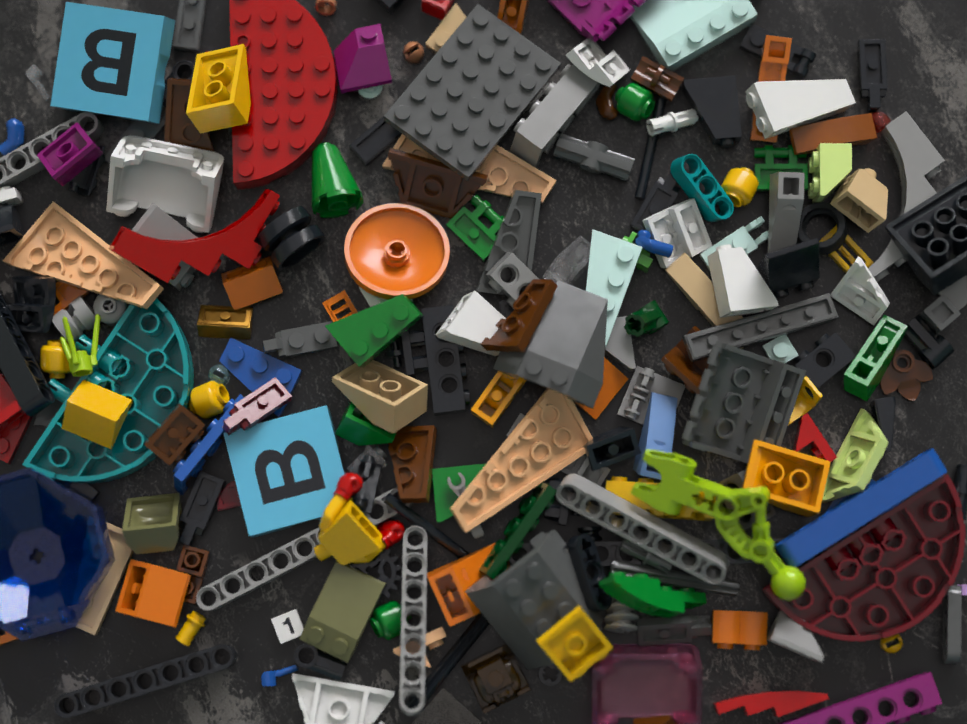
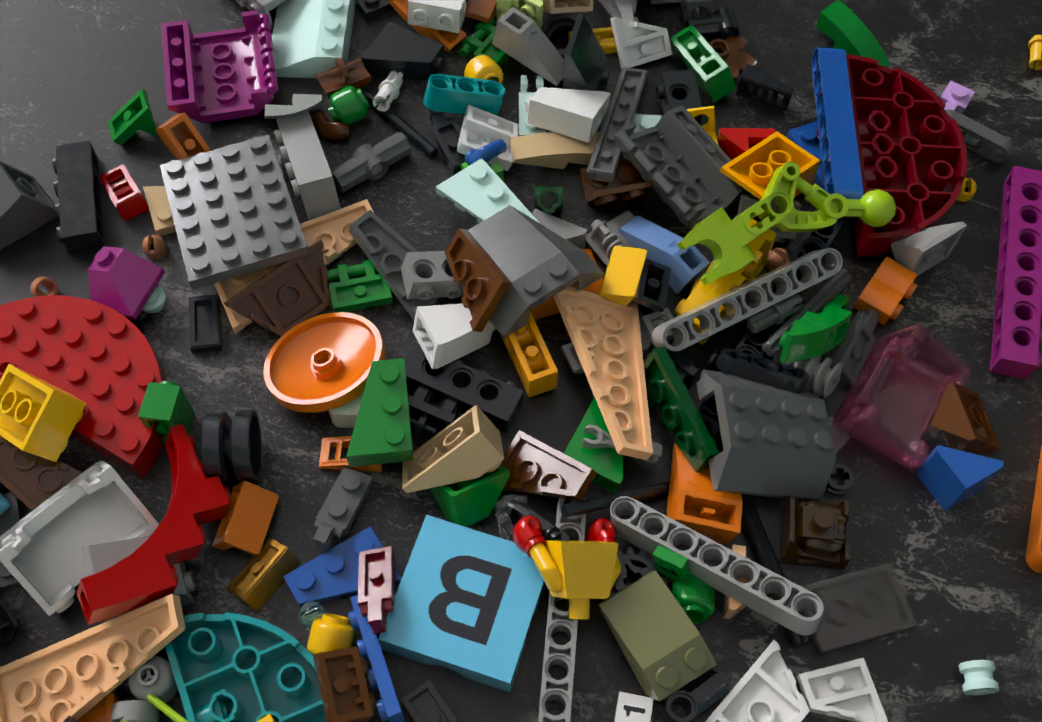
camera: 65 degrees left, 20 degrees down
dark red tile [217,480,241,512] -> none
green cone [311,142,363,218] -> none
yellow plate [536,606,613,682] -> none
clear slope [542,235,591,285] -> none
red slope [713,690,829,717] -> none
yellowish green wing [822,408,889,503] -> none
none -> green brick [138,381,195,444]
none -> yellow slope [599,246,647,307]
none -> green tile [652,545,691,585]
none -> nougat hinge [766,248,790,271]

